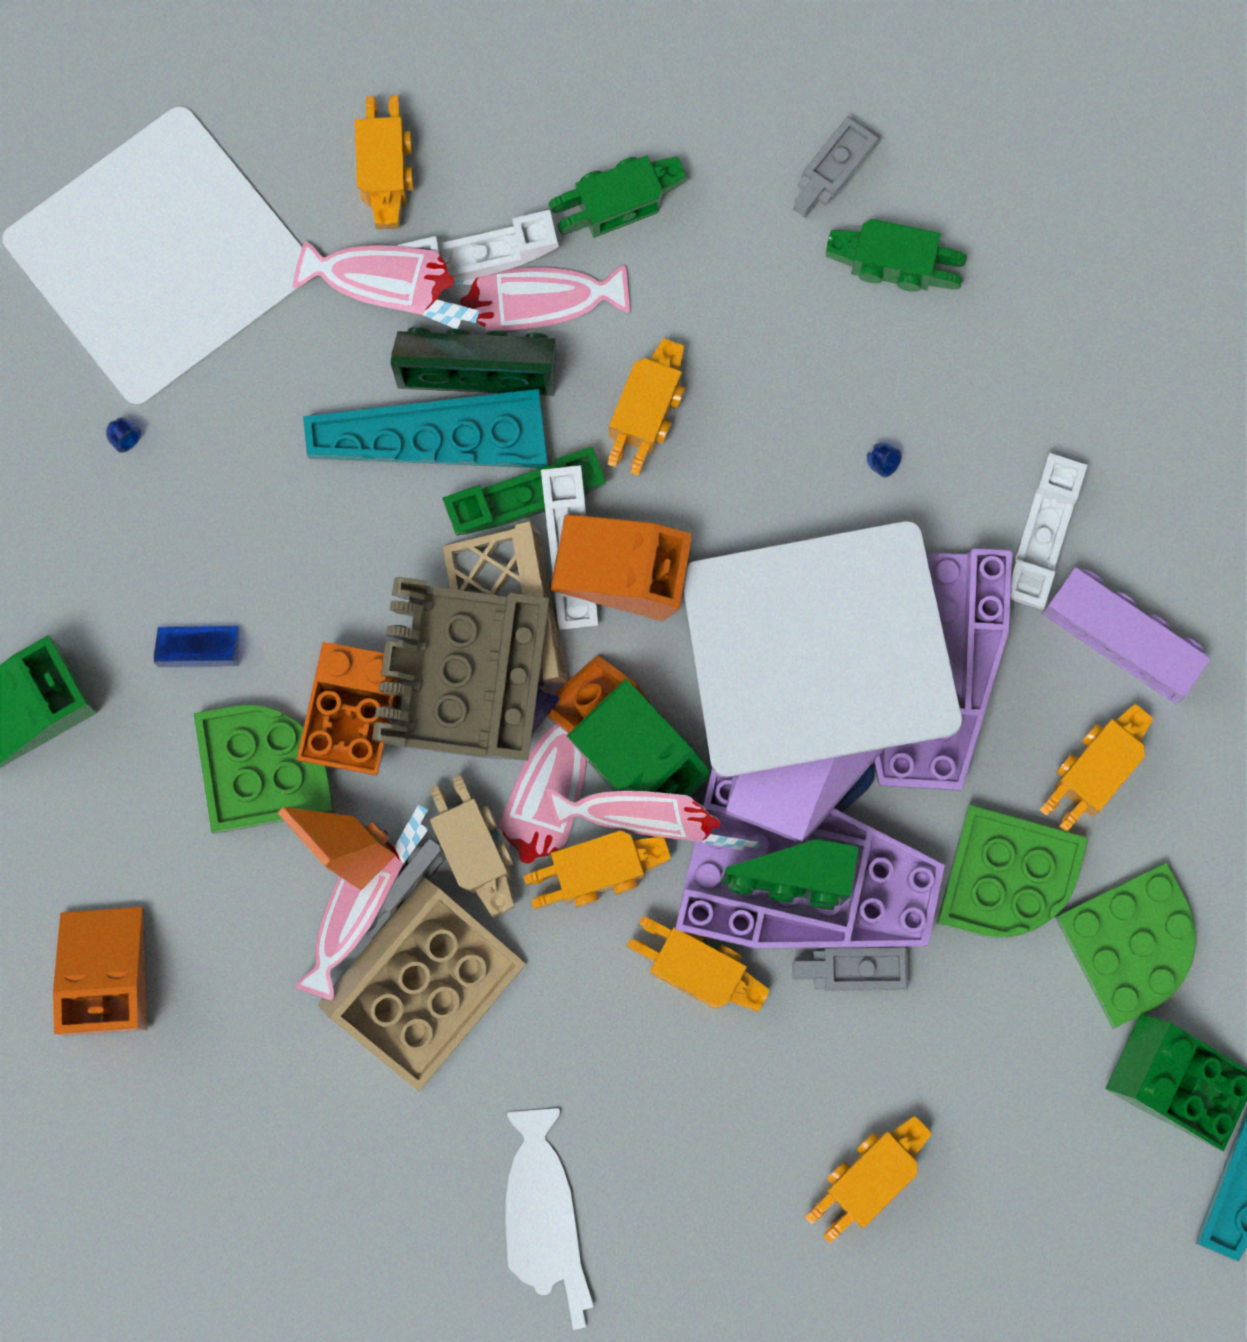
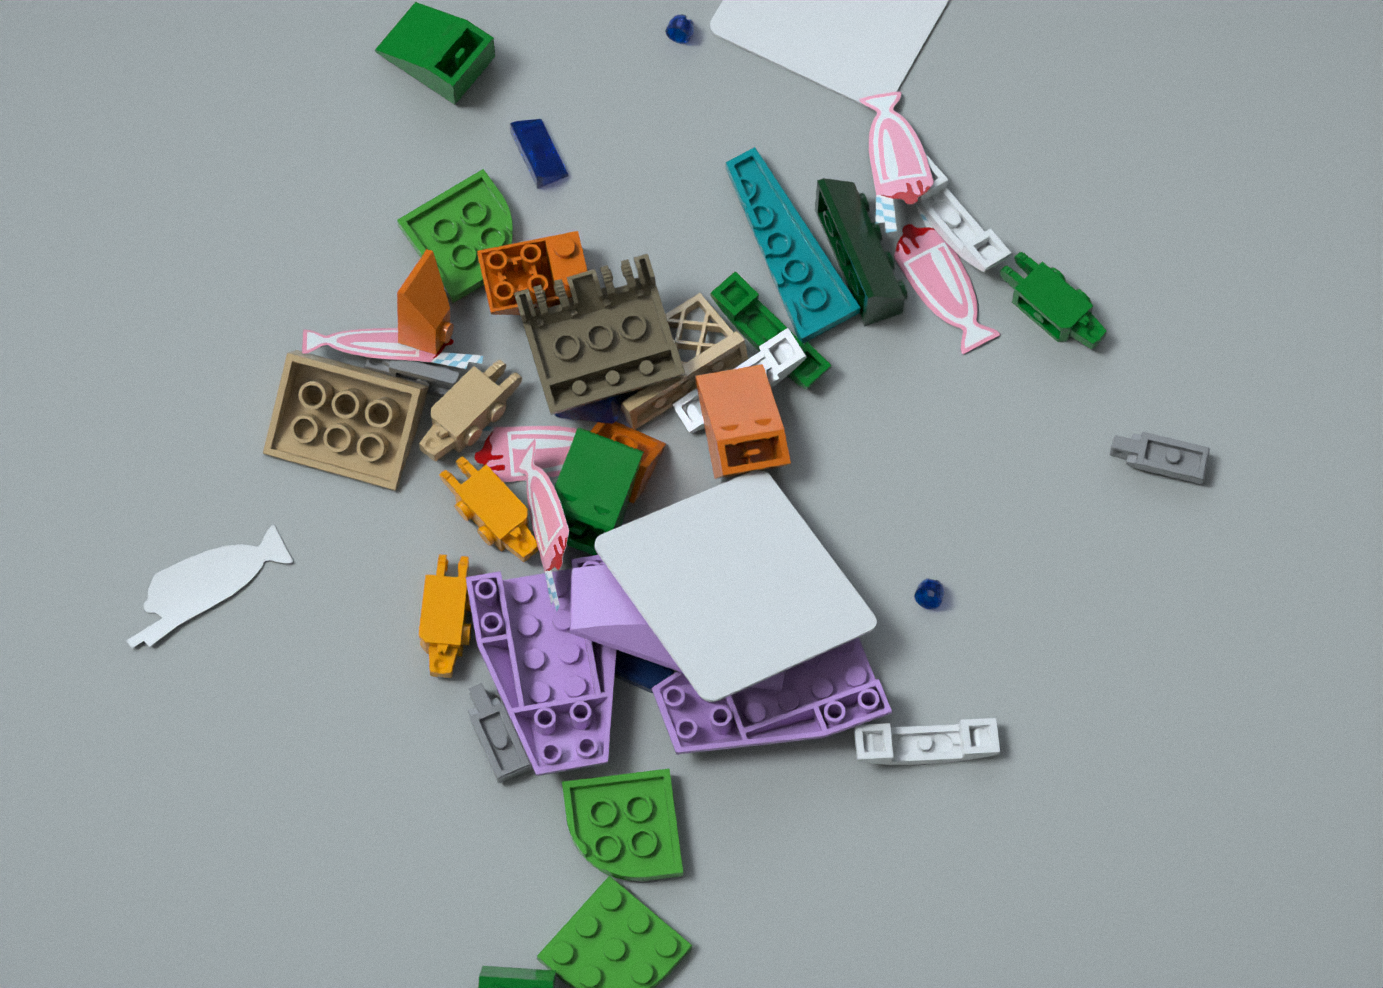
camera: 65 degrees right, 10 degrees down
orange slope [53,907,148,1037] -> none
light orange hinge [355,95,414,230] -> none
light orange hinge [608,338,686,476] -> none
green slope [720,839,859,910] -> none
light orange hinge [805,1116,932,1243] -> none
green hinge [825,219,967,292] -> none
light orange hinge [1039,704,1154,832] -> none
lavender brick [1042,567,1211,705] -> none

